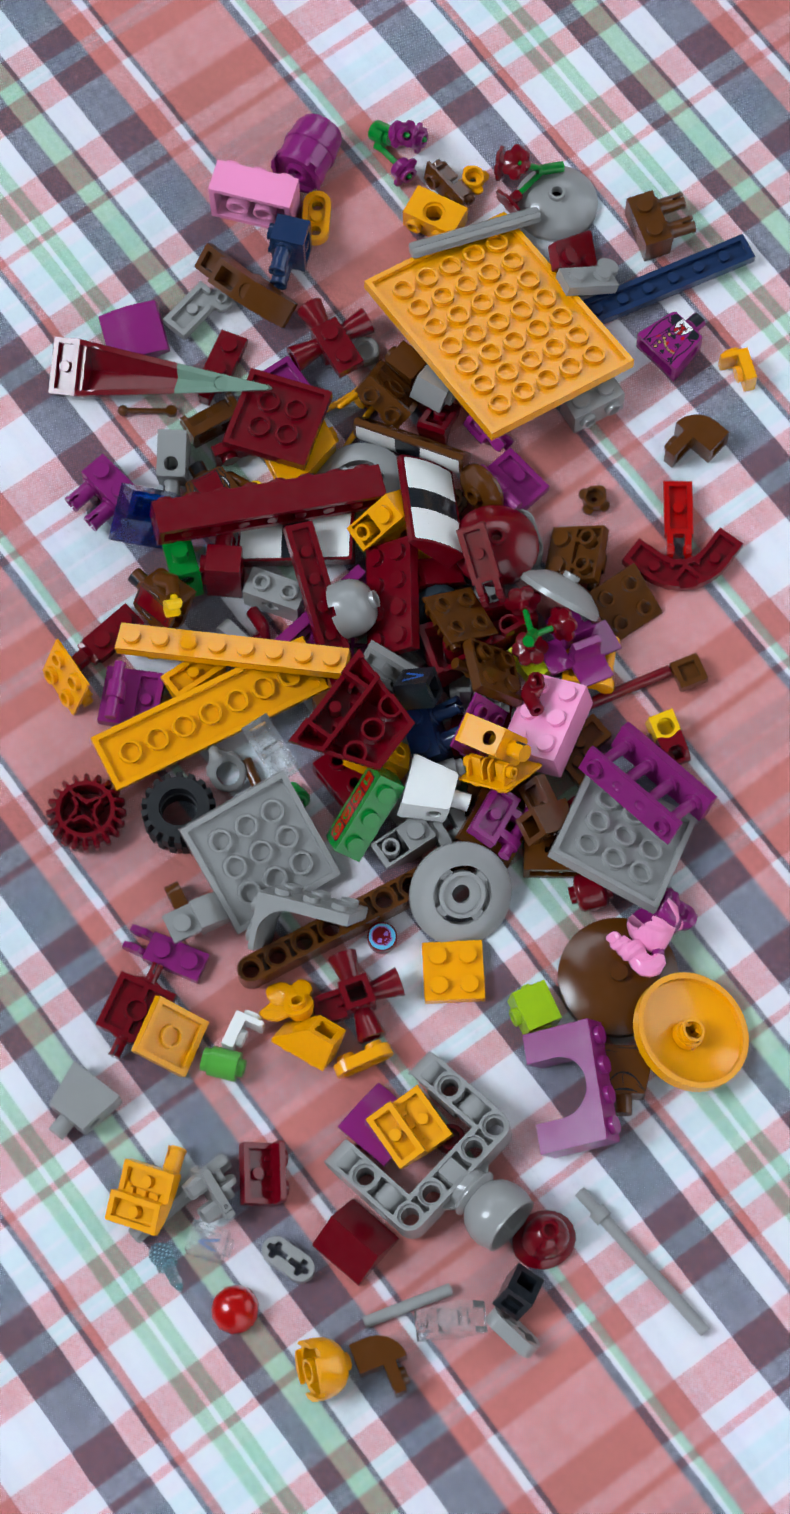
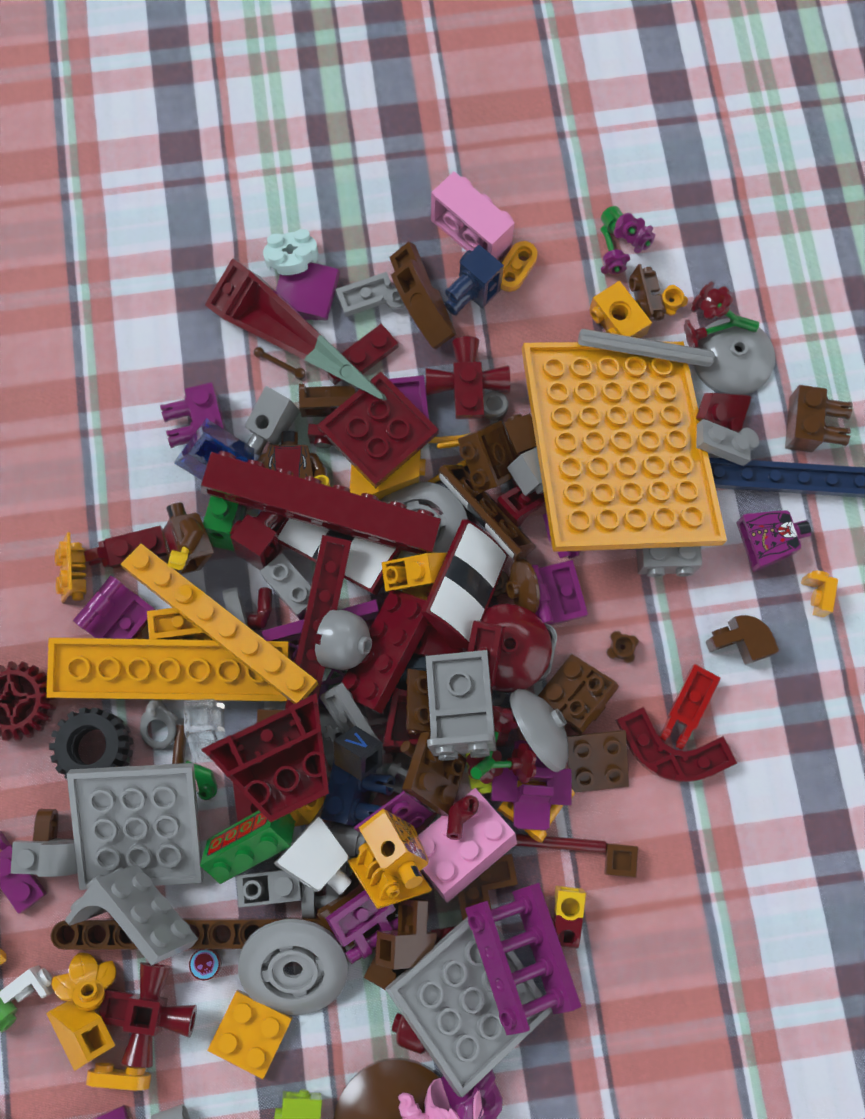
camera: 25 degrees right, 5 degrees up
magenta piece [271,113,342,194] -> none
none -> light aqua plate [263,229,319,275]
none -> light grey bracket [426,650,496,760]

